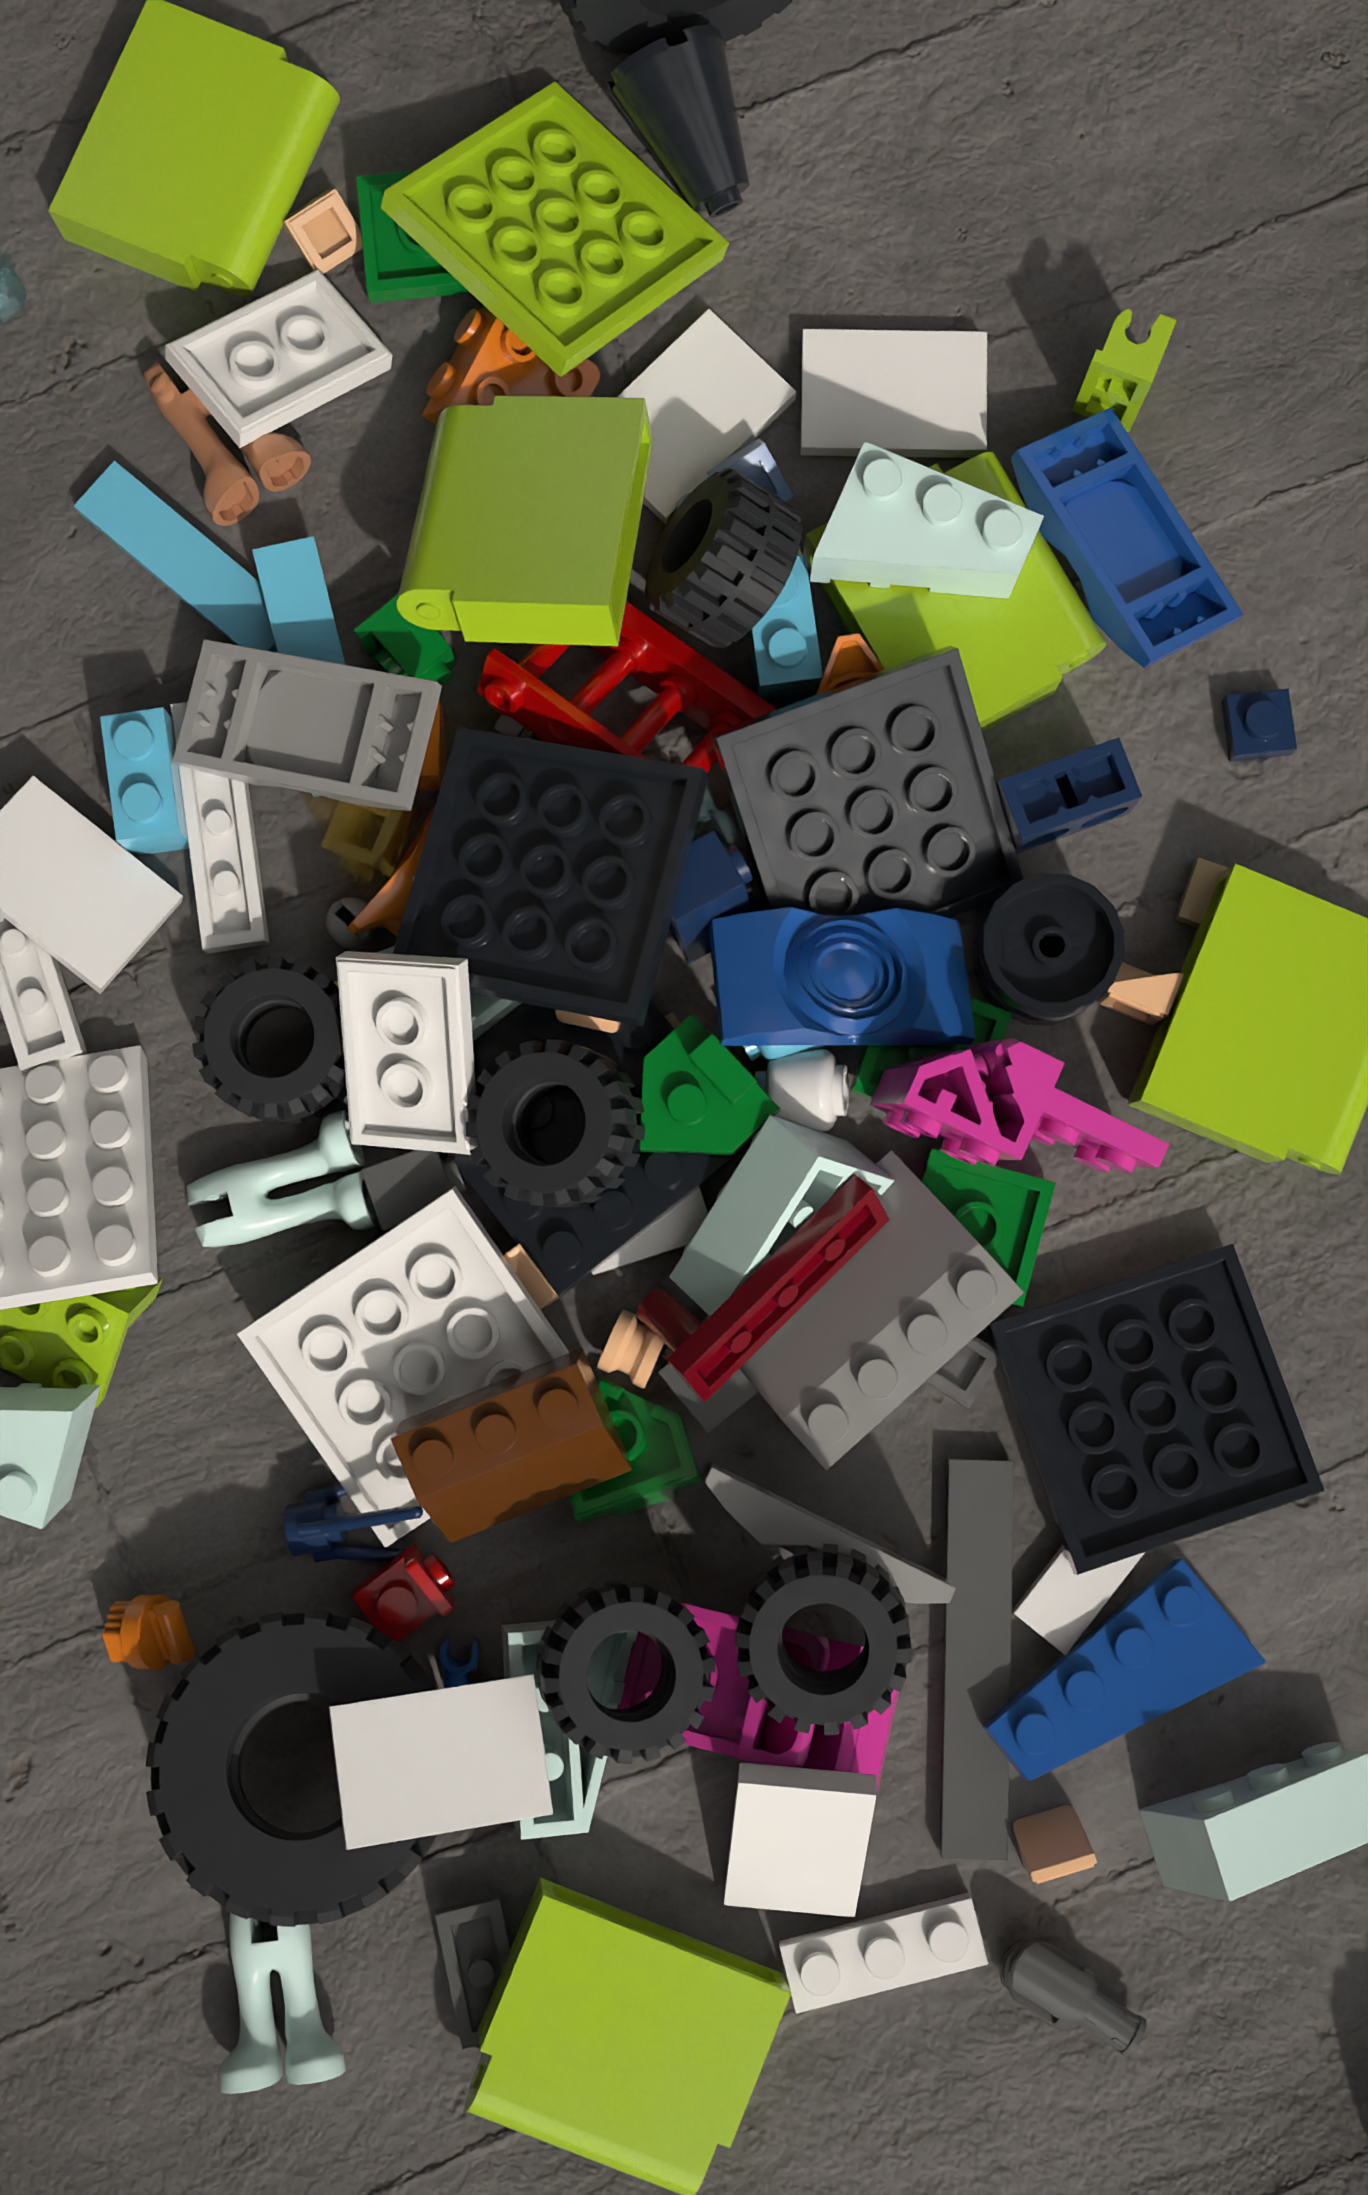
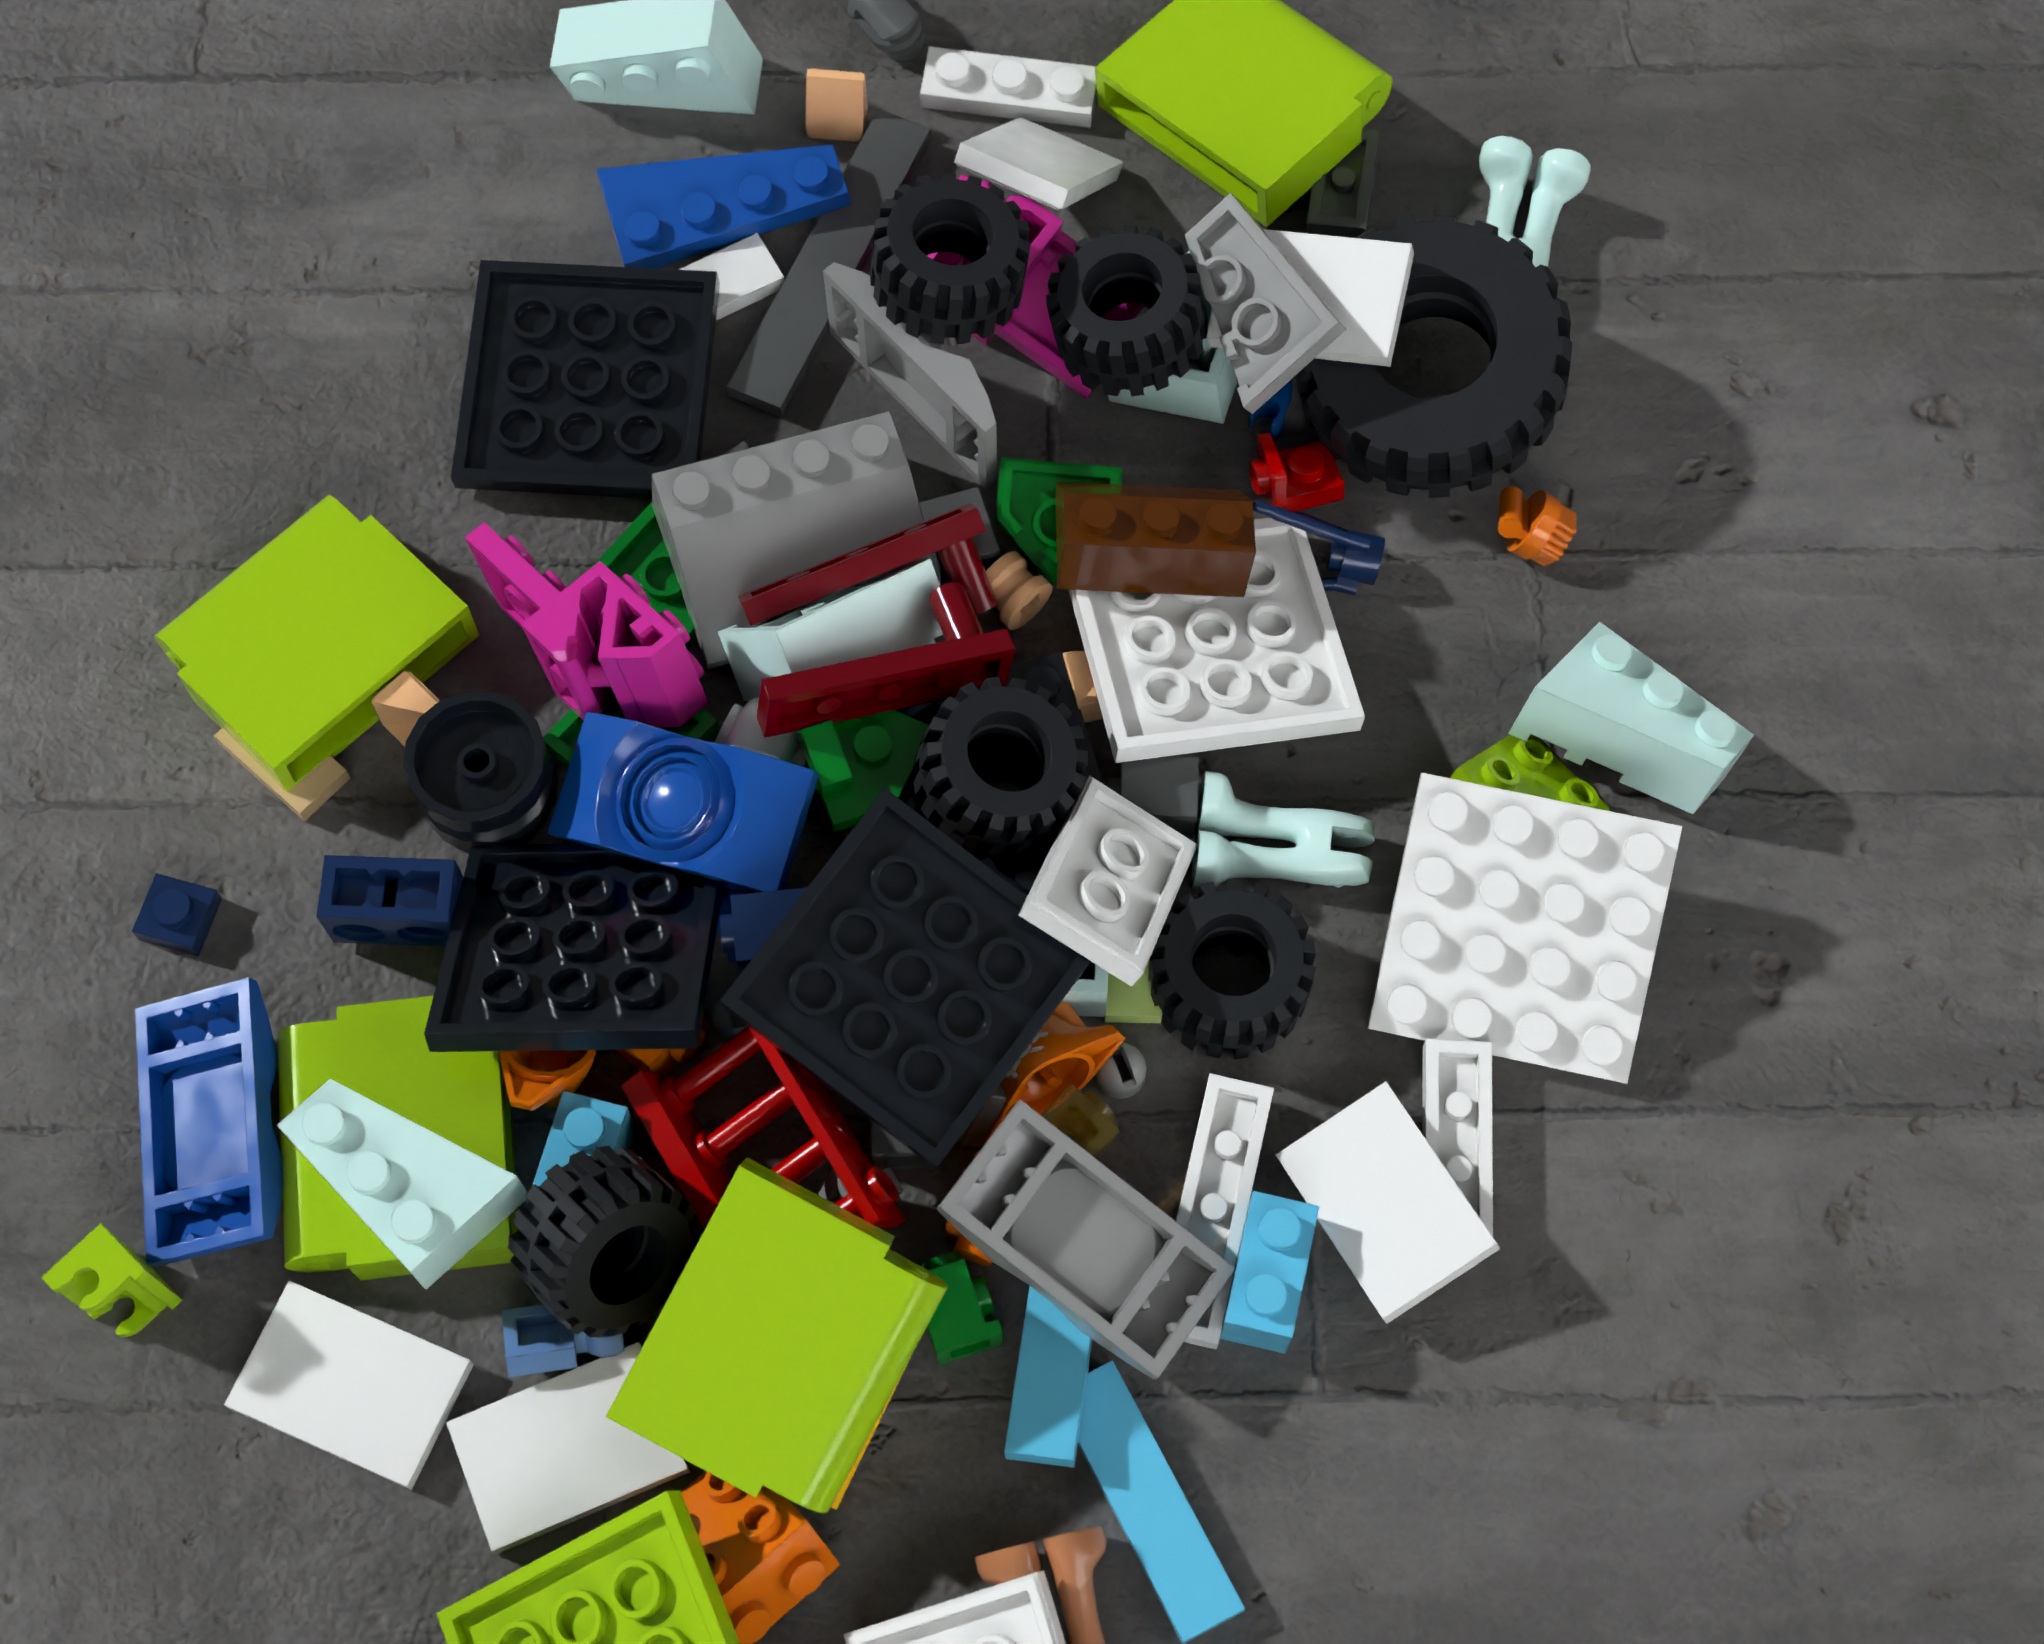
camera: 160 degrees left, 15 degrees down
none -> dark red piece [756,582,1016,738]
none -> light grey wing [1184,193,1346,414]

